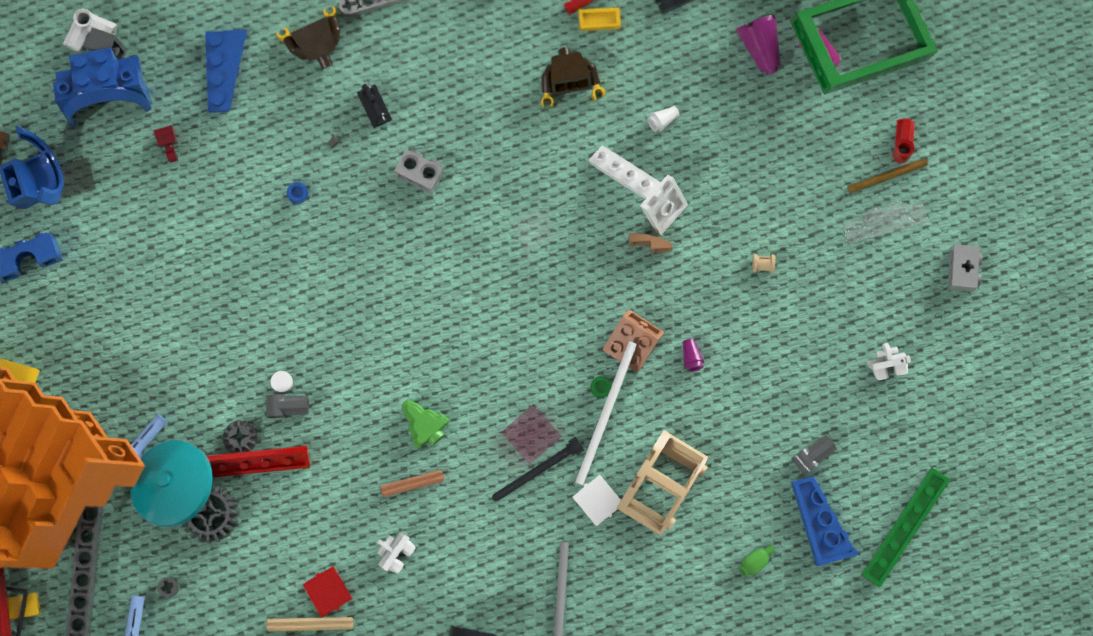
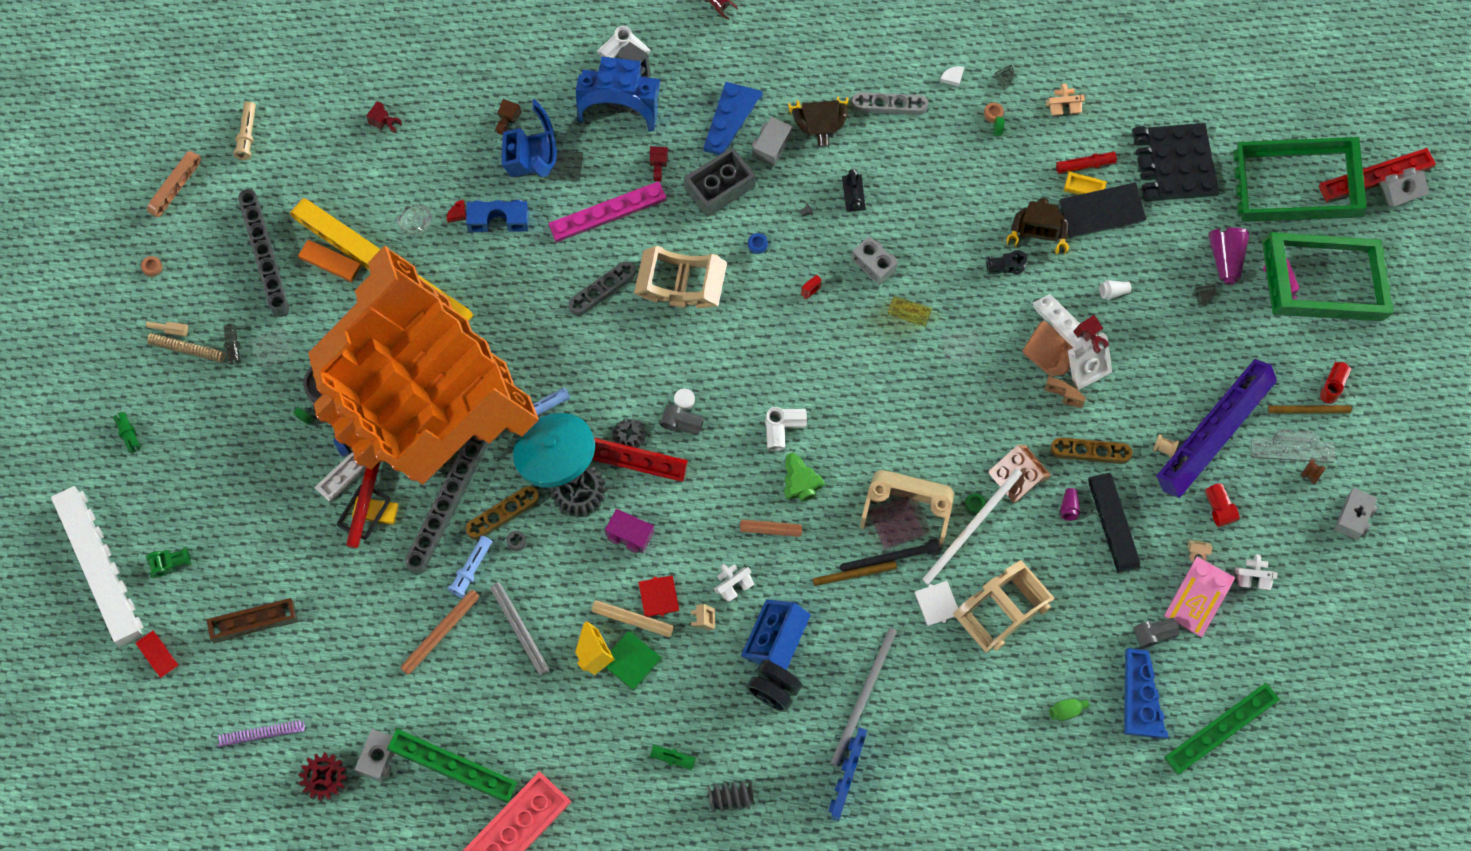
camera: 20 degrees right, 10 degrees down
none -> pearl gold beam [466,486,539,540]
none -> dark pink plate [548,181,667,243]
none -> dark grey beam [569,261,635,316]
none -> magenta brick [605,509,655,553]
none -> tan window [634,246,727,309]
none -> dark grey brick [684,147,756,217]
none -> tan tile [691,604,715,630]
none -> blue slope [741,599,811,670]
none -> light grey brick [752,117,792,166]
none -> white piece [765,407,807,451]
none -> red tile [801,274,821,299]
none -> pearl gold piece [812,561,897,586]
none -> tan windscreen [860,470,954,548]
none -> clear yellow slope [888,296,932,327]
none -> black connector [986,250,1027,275]
none -> nougat bracket [1022,321,1073,377]
none -> pearl gold beam [1050,437,1132,464]
none -> black tile [1059,182,1147,238]
none -> dark red piece [1073,315,1109,354]
none -> black beam [1088,472,1140,573]
none -> dark purple piece [1156,359,1277,498]
none -> bright pink slope [1164,557,1235,637]
none -> tan tile [1187,540,1212,562]
none -> clear smoke tile [1194,284,1216,308]
none -> red piece [1205,483,1240,527]
none -> reddish brown wheel [1300,459,1326,485]

